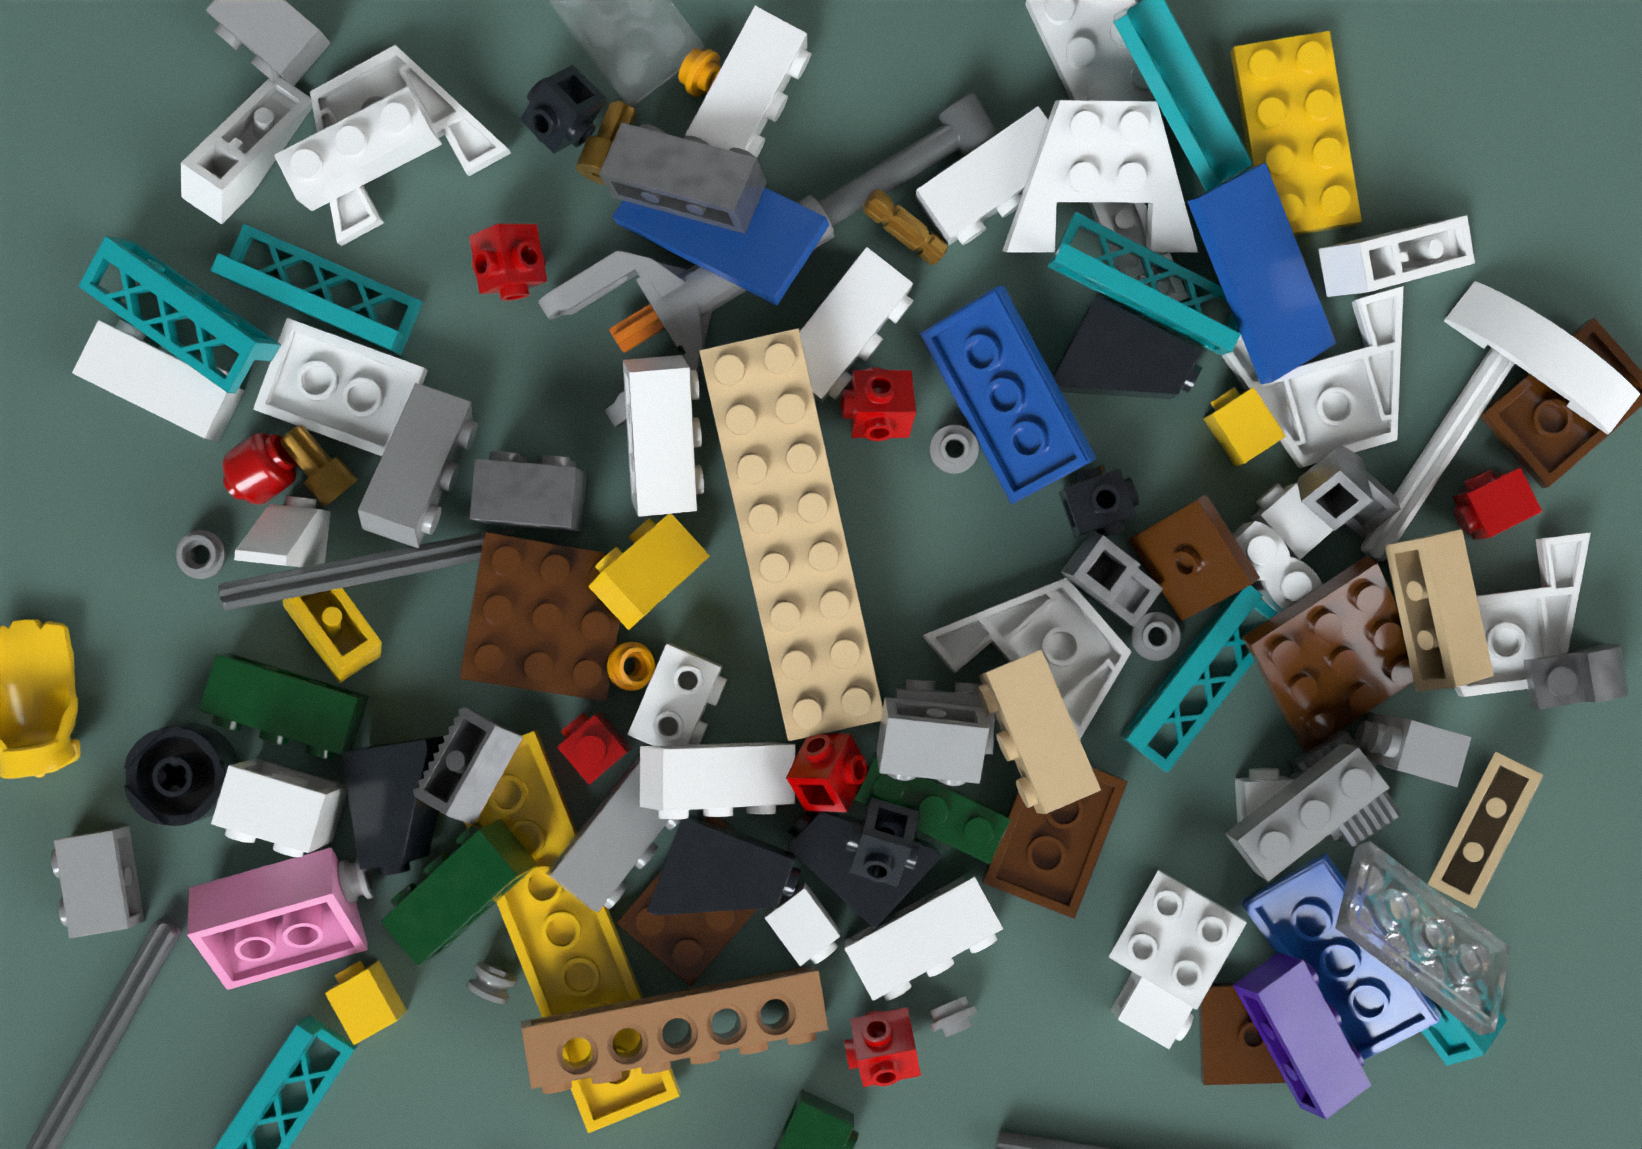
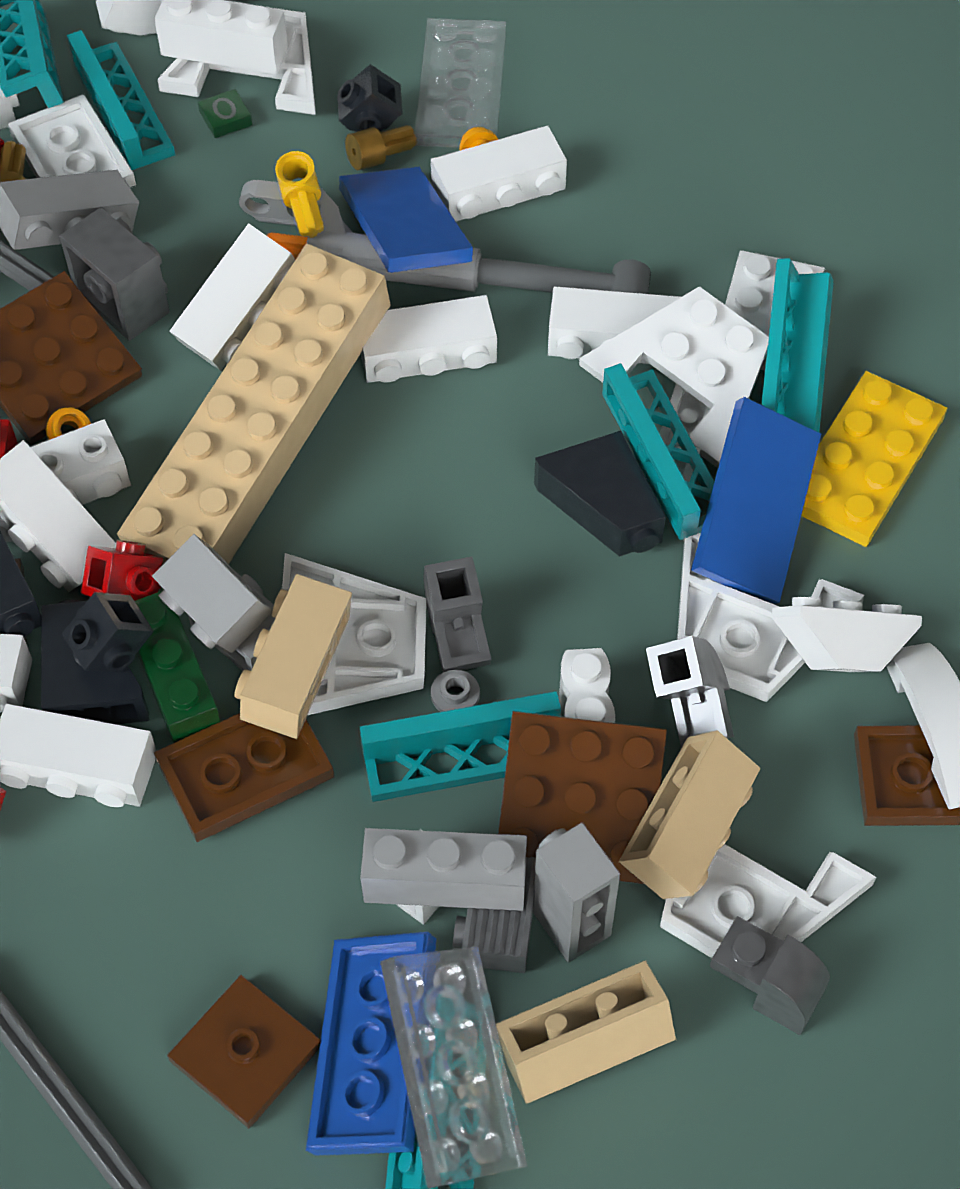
camera: 40 degrees right, 30 degrees down
red brick [469,224,547,301] -> none
yellow brick [588,513,710,630] -> none
flat silver brick [599,123,767,234] -> none
red brick [840,367,916,441] -> none
pearl gold axle [862,189,948,265] -> none
blue tile [920,285,1097,505] -> none
light grey plate [930,425,979,474] -> none
light grey plate [930,996,978,1037] -> none
black brick [1058,465,1139,538] -> none
white brick [1109,870,1247,1010] -> none
white brick [1111,972,1194,1049] -> none
reddish brown plate [1129,494,1260,621] -> none
yellow brick [1203,387,1286,467] -> none
brick [1233,952,1371,1120] -> none
white brick [1250,483,1333,560] -> none
white slope [1319,215,1475,297] -> none
white axle [1361,347,1515,562] -> none
red brick [1452,467,1543,540] -> none
none -> dark green tile [198,89,252,138]
none -> yellow axle [275,151,324,238]
none -> white slope [772,597,922,672]

